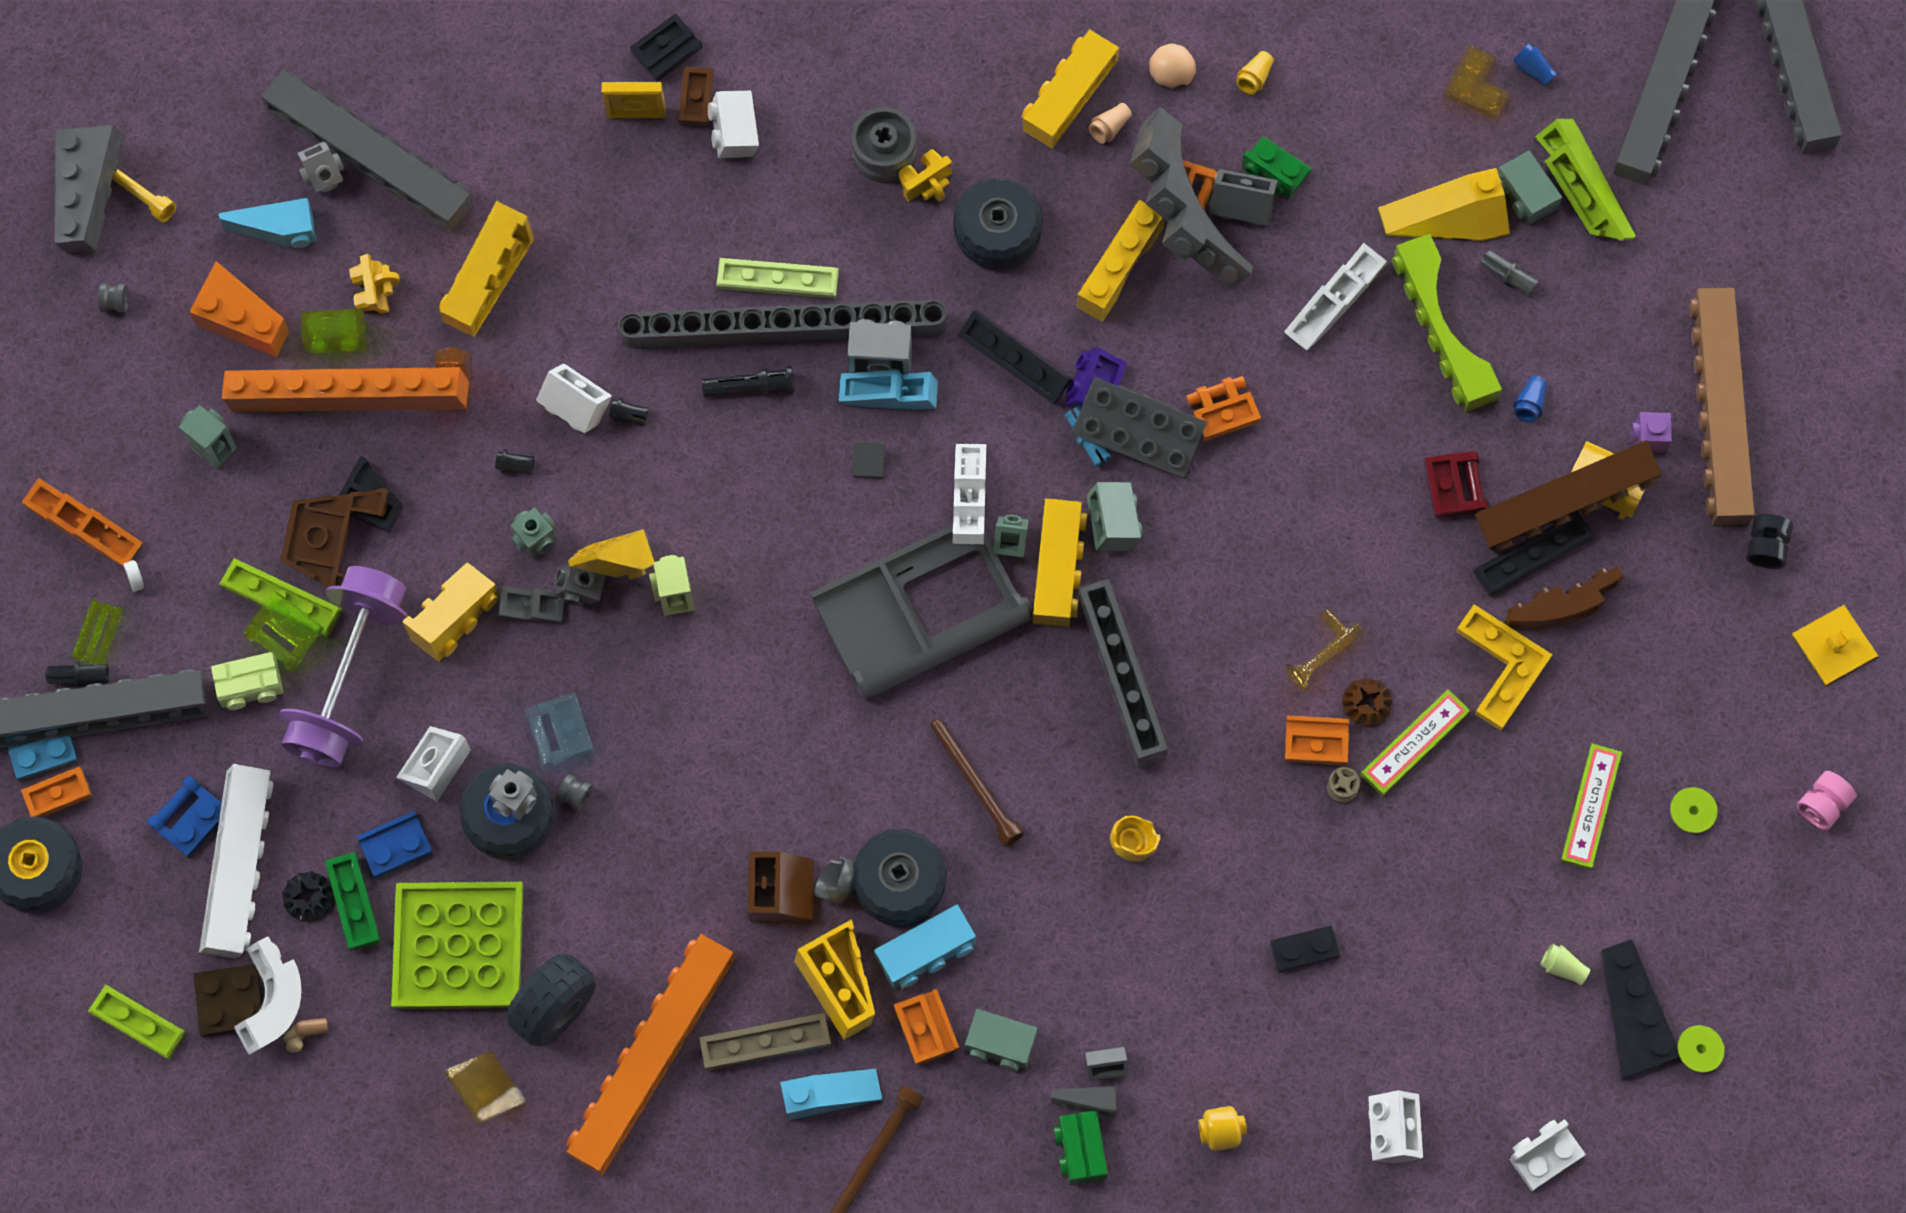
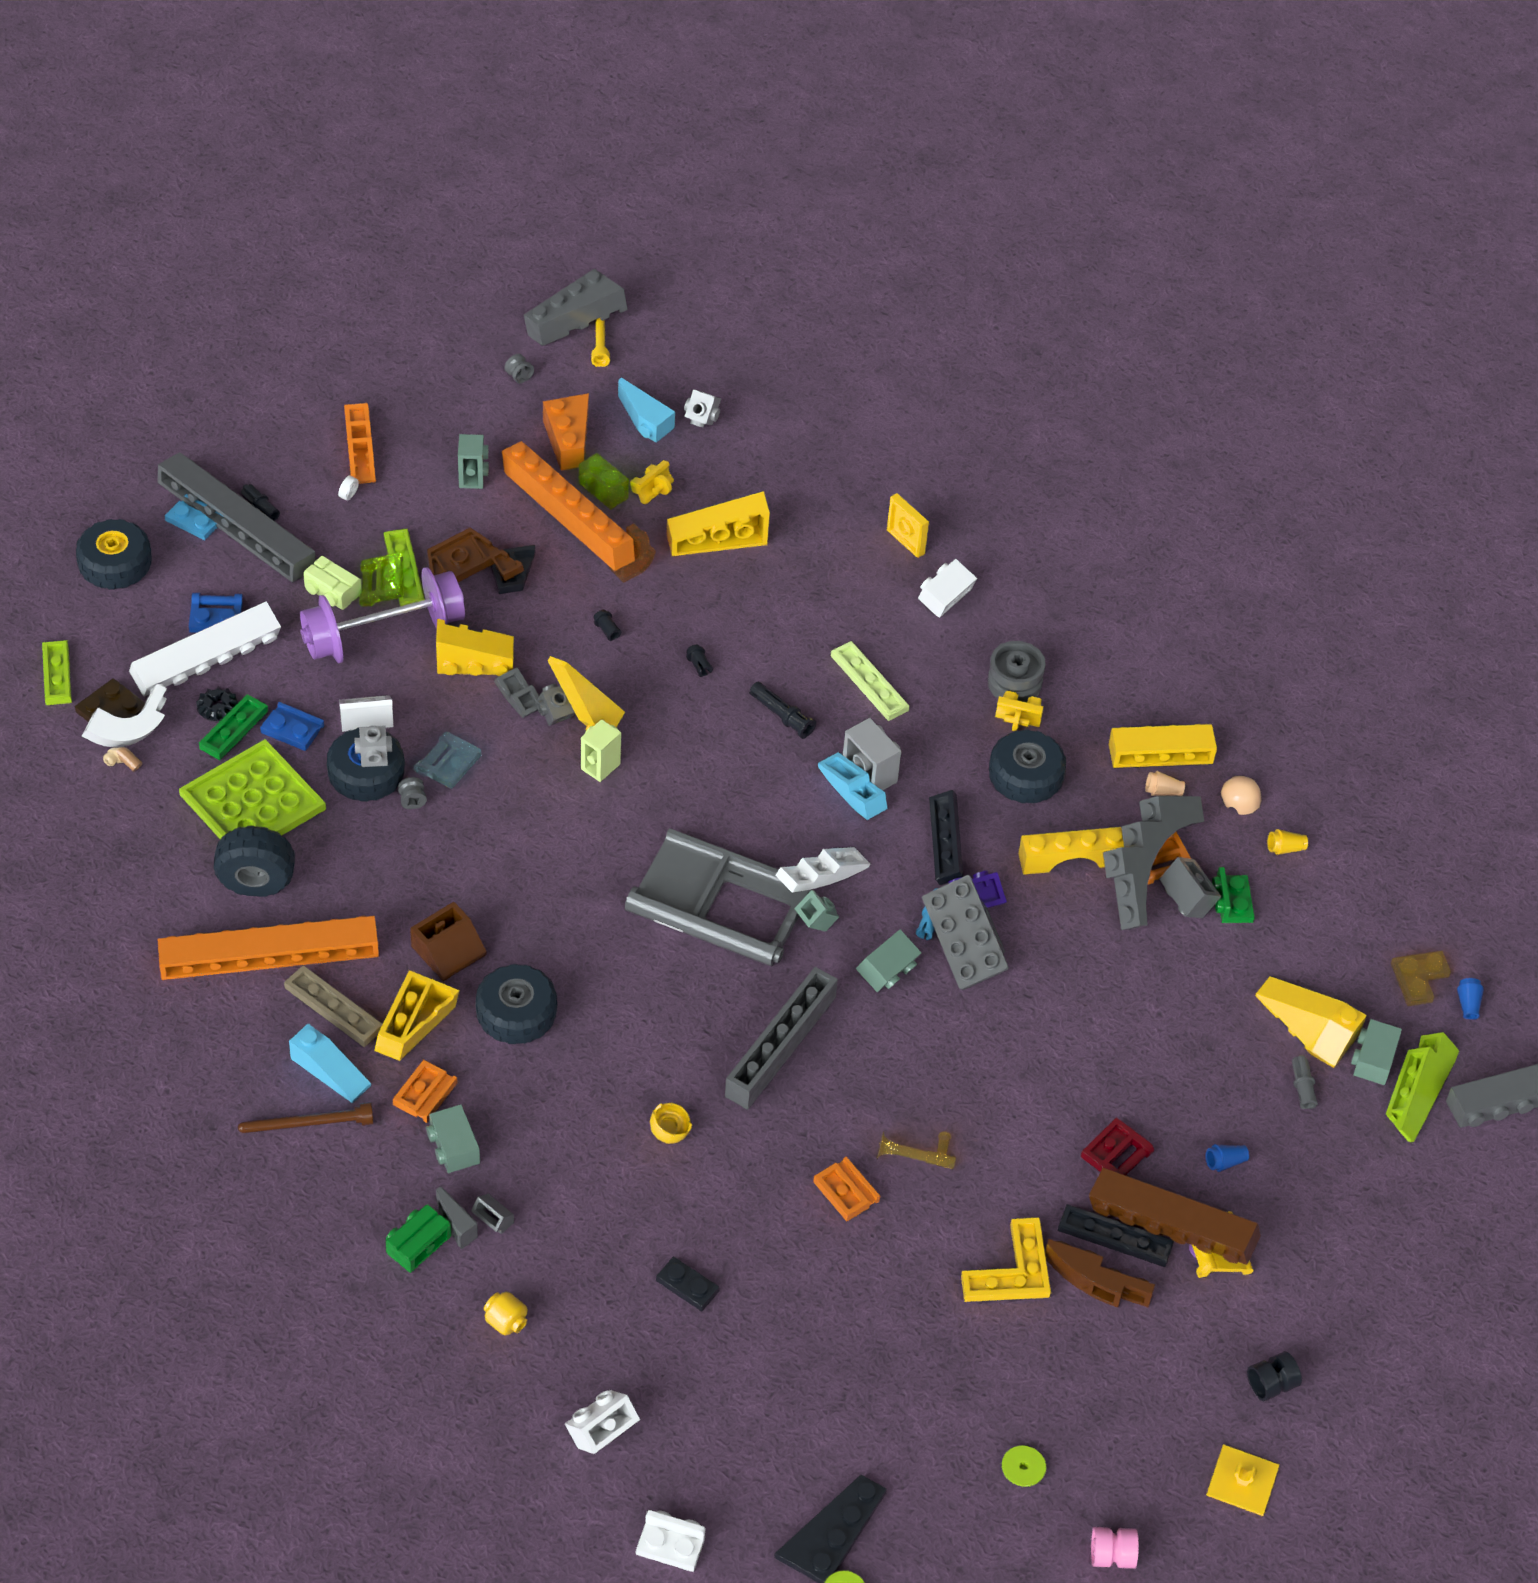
camera: 45 degrees right, 20 degrees down
orange plate [21,766,93,817] -> none
clear neon green tile [72,599,123,665] -> none
dark grey brick [261,70,473,233] -> none
clear yellow piece [443,1051,527,1124] -> none
sand green brick [510,507,557,559] -> none
white brick [536,363,612,433] -> none
dark grey beam [618,300,947,349] -> none
black plate [630,13,703,82] -> none
reddish brown plate [678,67,714,127] -> none
dark grey hair [814,856,855,904] -> none
dark grey slope [853,441,885,478] -> none
medium azure brick [874,904,976,989] -> none
reddish brown piece [931,719,1025,847] -> none
yellow brick [1033,498,1087,627] -> none
orange plate [1186,376,1261,442] -> none
white slope [1284,243,1388,351] -> none
dark tan wheel [1327,767,1360,804] -> none
reddish brown gear [1342,677,1393,726] -> none
tile [1360,689,1470,797] -> none
lime arch [1392,233,1502,412] -> none
yellowish green cone [1540,944,1590,985] -> none
tile [1560,744,1622,871] -> none
medium lavender brick [1631,412,1672,454] -> none
medium nougat brick [1689,288,1754,526] -> none

